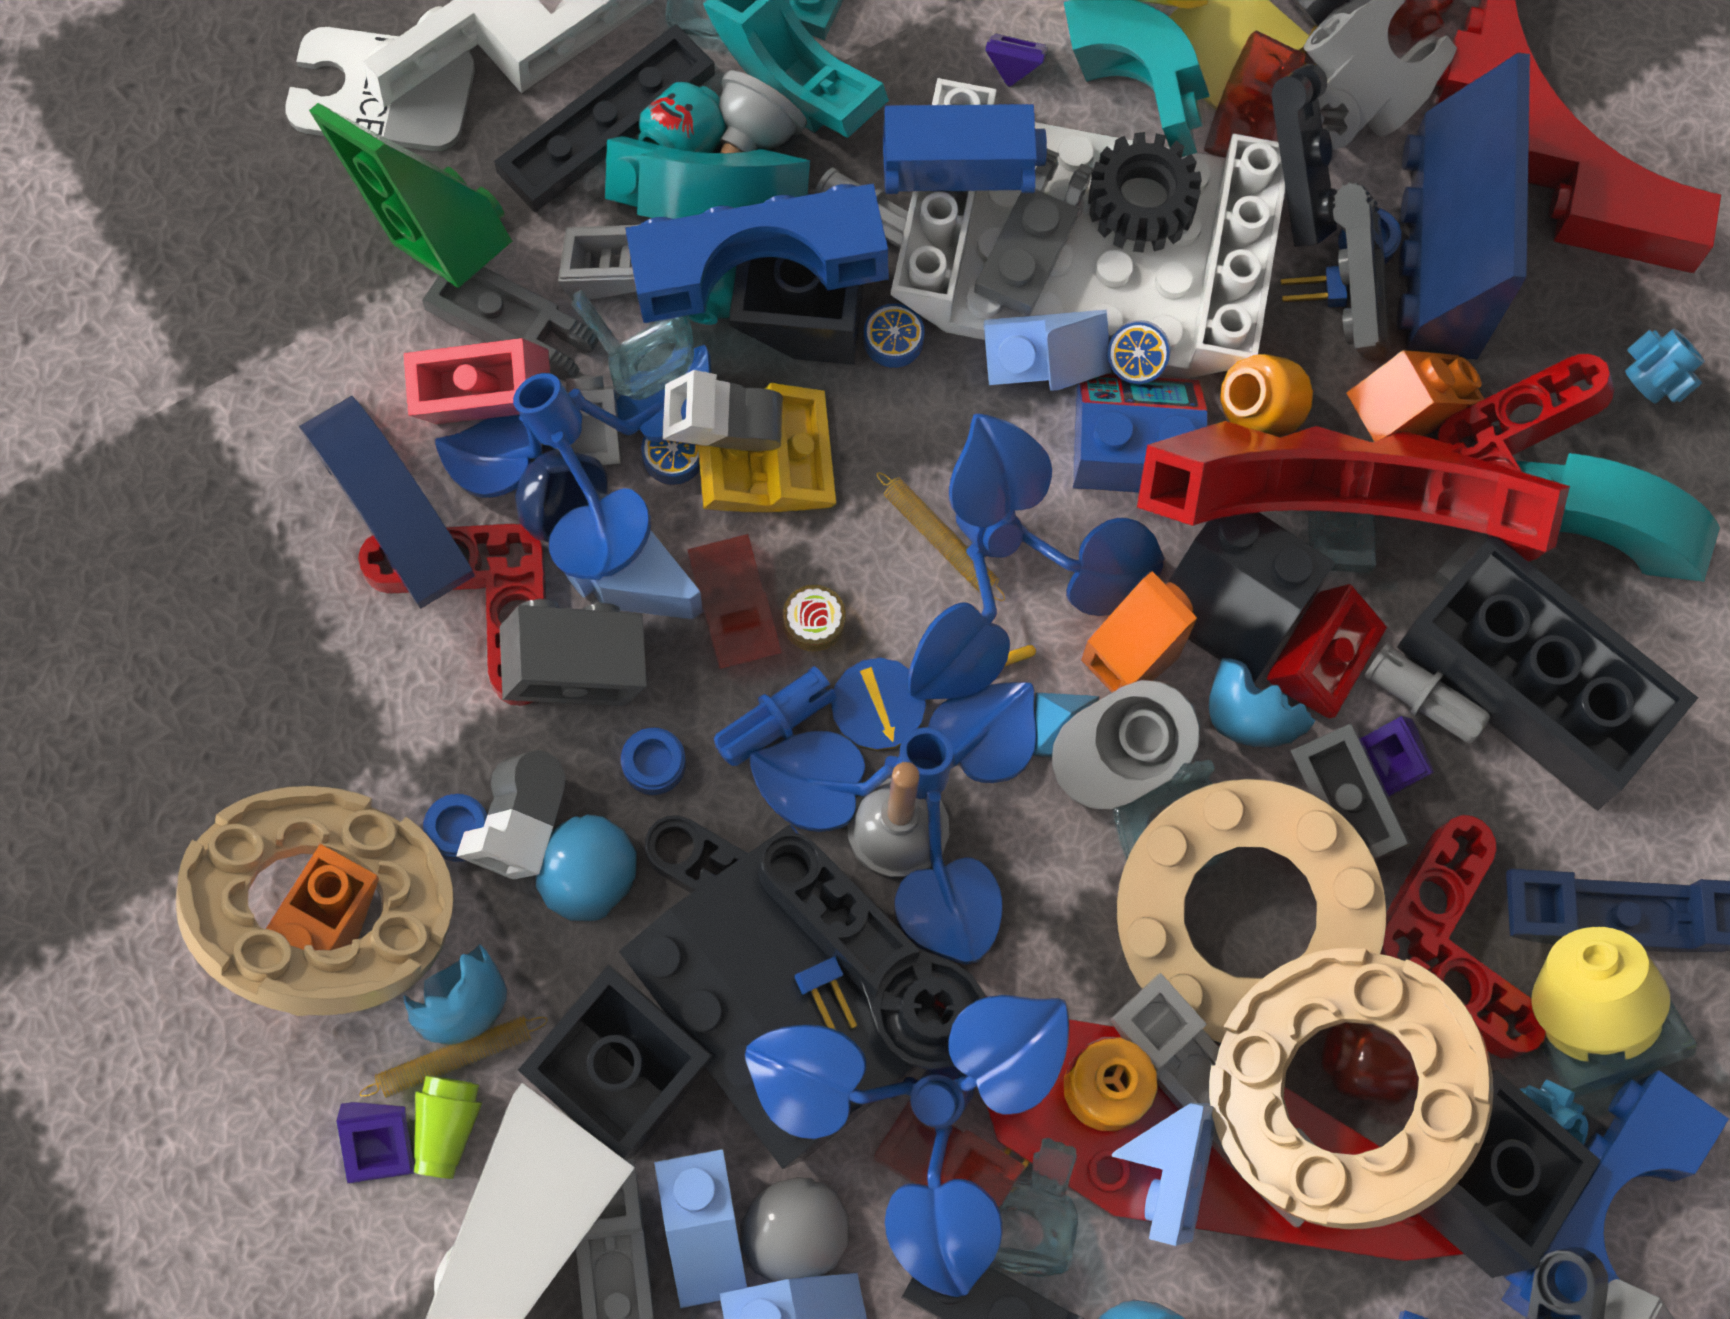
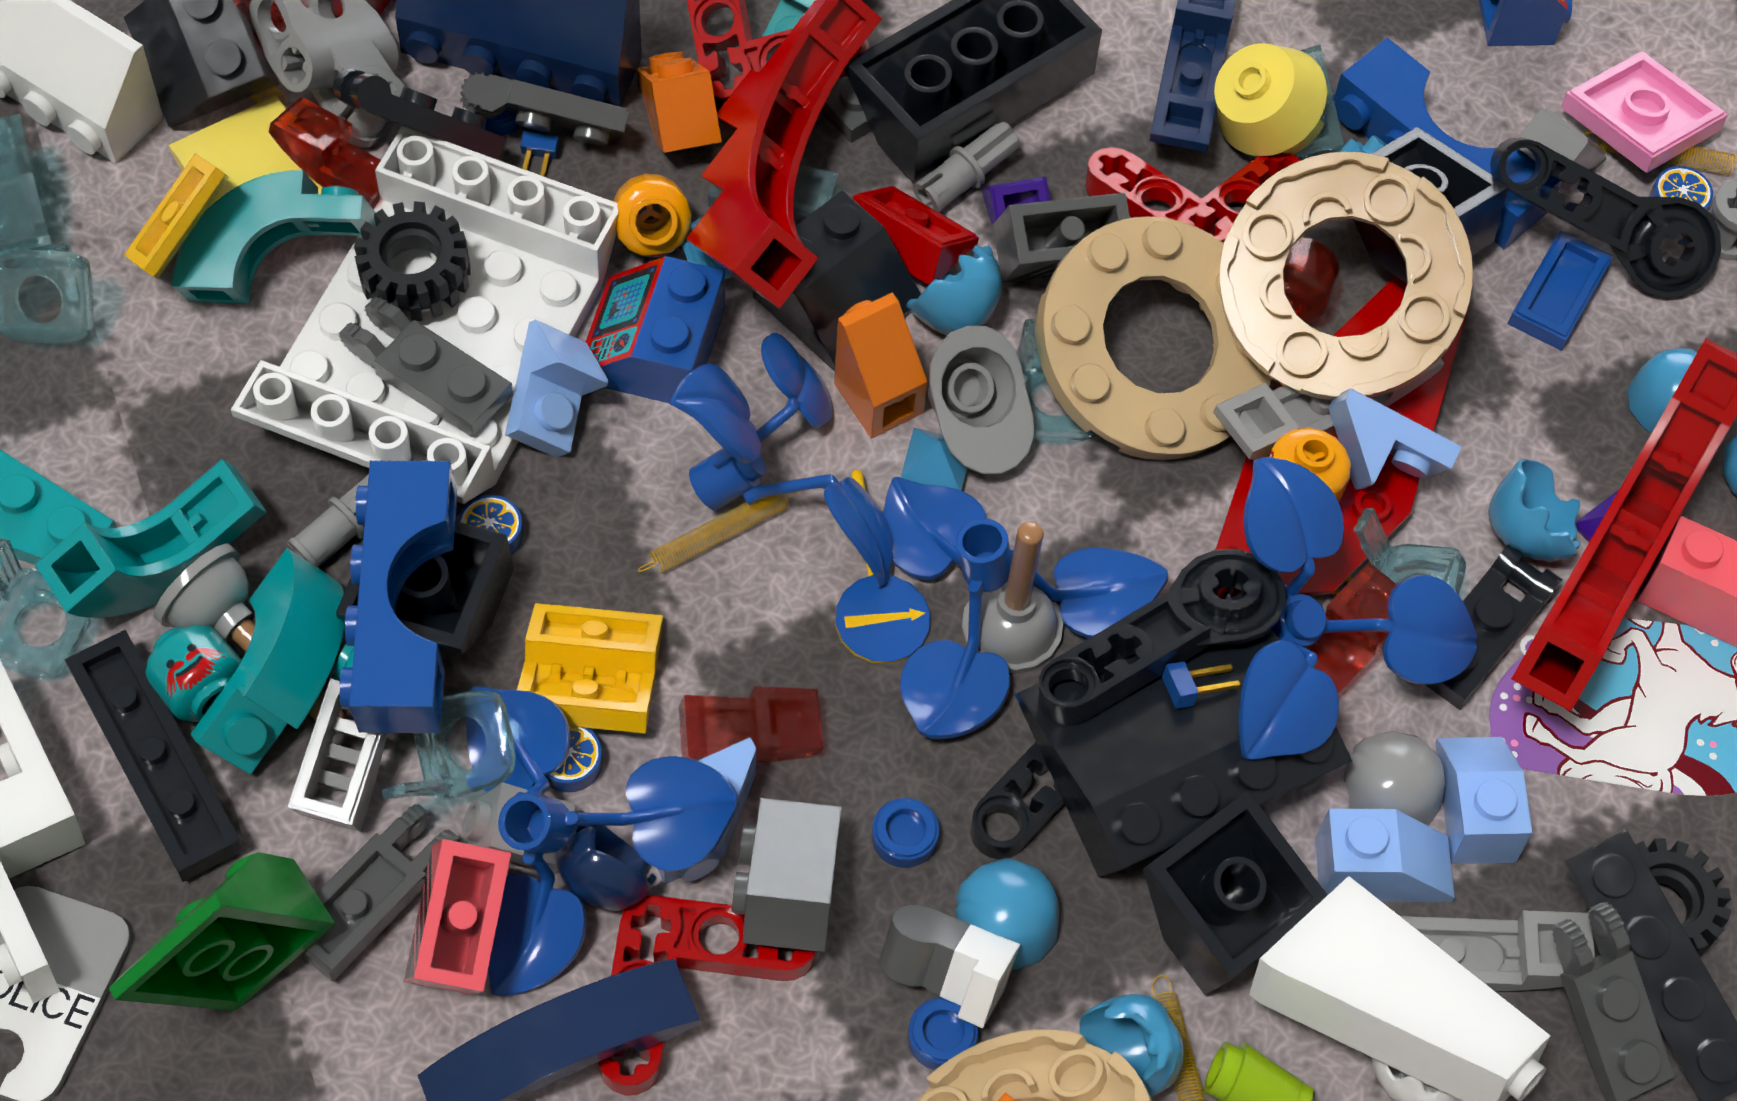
camera: 80 degrees left, 10 degrees down
leg [663,370,783,451] -> none
blue axle [714,666,837,766] -> none
tile [783,585,846,651] -> none
blue brick [883,104,1047,195] -> none
dark purple slope [985,33,1048,87] -> none
blue tile [1108,320,1171,384] -> none

